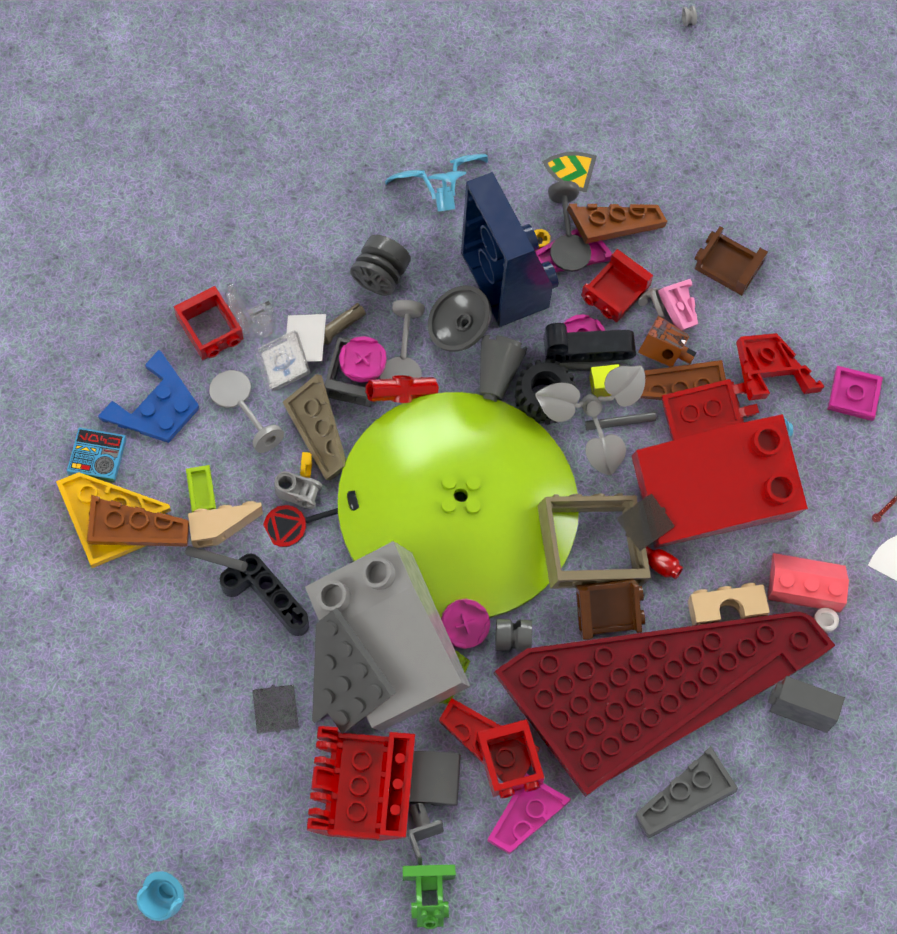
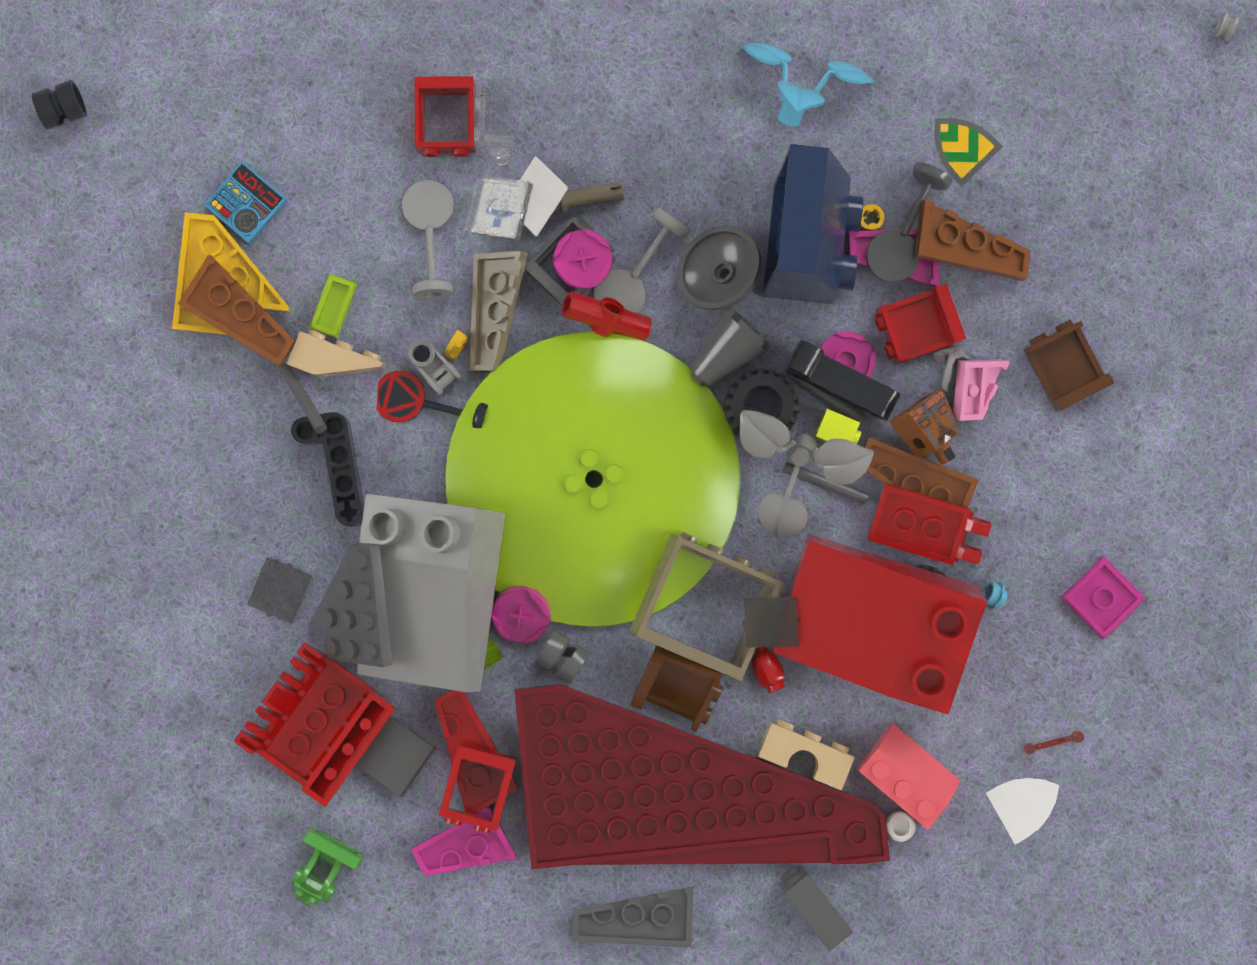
camera: 25 degrees right, 20 degrees up
blue wing [98,350,200,443] -> none
medium azure helmet [136,871,185,921] -> none
dark grey wheel [350,234,411,296] -> none
dark grey bracket [408,803,444,865] -> none
red wing [736,333,825,401] -> none

